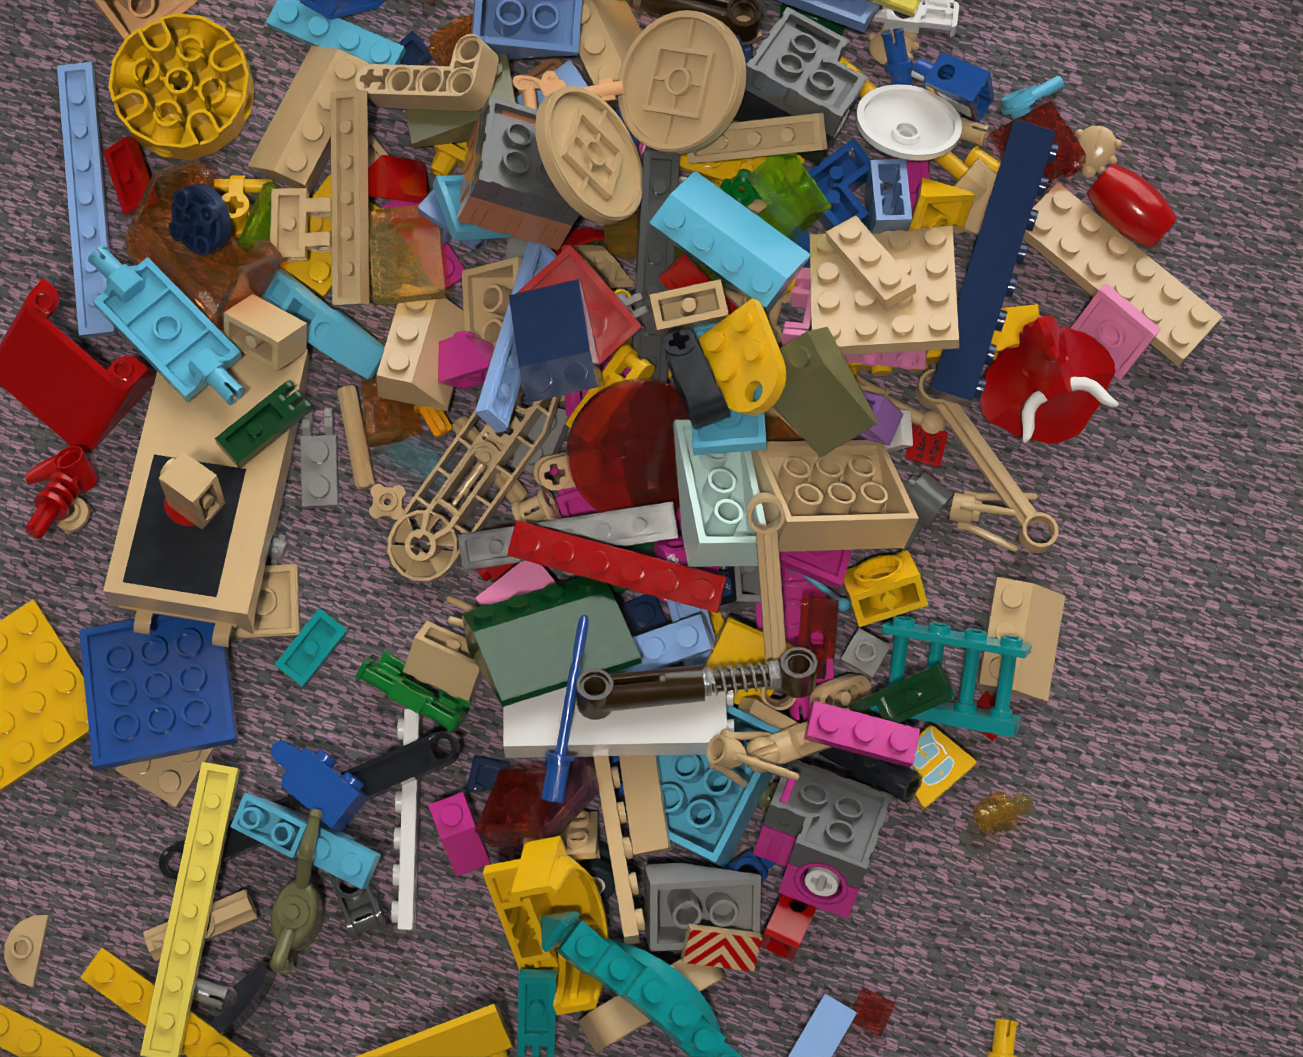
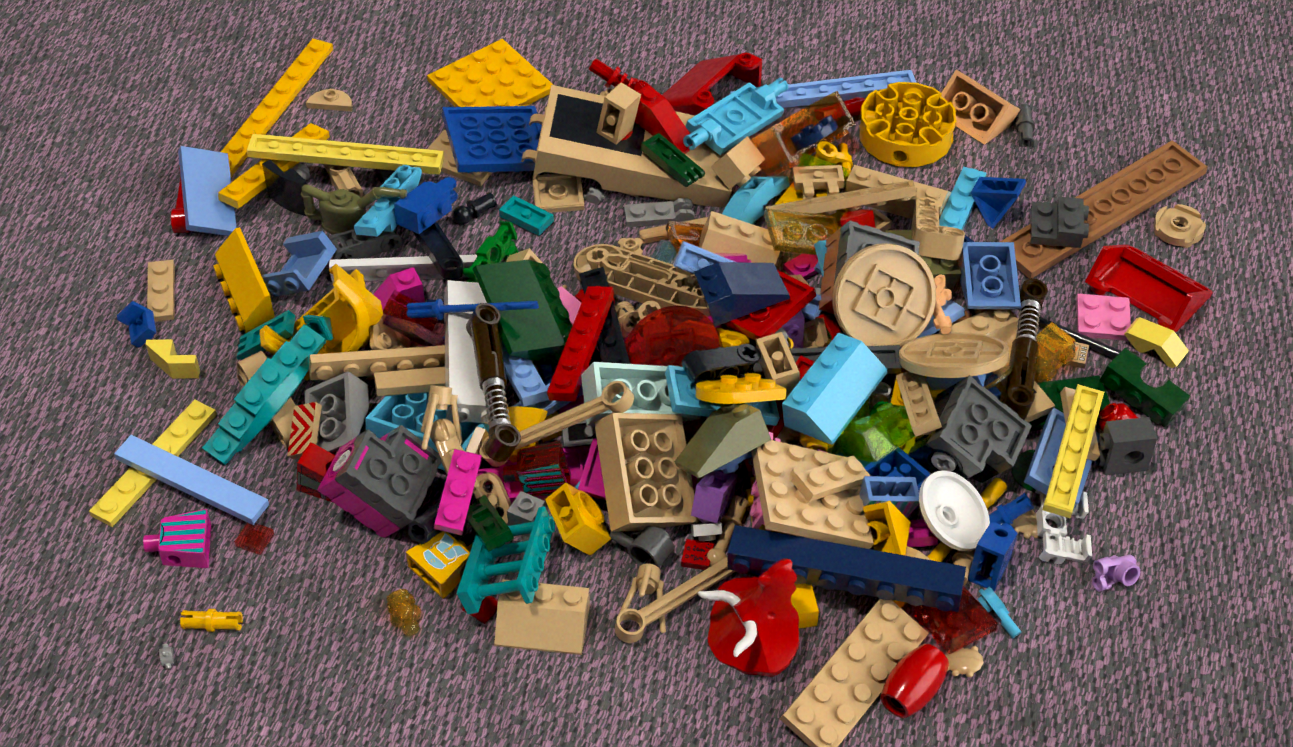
camera: 80 degrees right, 30 degrees down
bright pink plate [1070,283,1161,380] -> none
none -> medium blue panel [262,231,337,296]
none -> black pin [452,192,497,225]
none -> red slope [635,85,693,154]

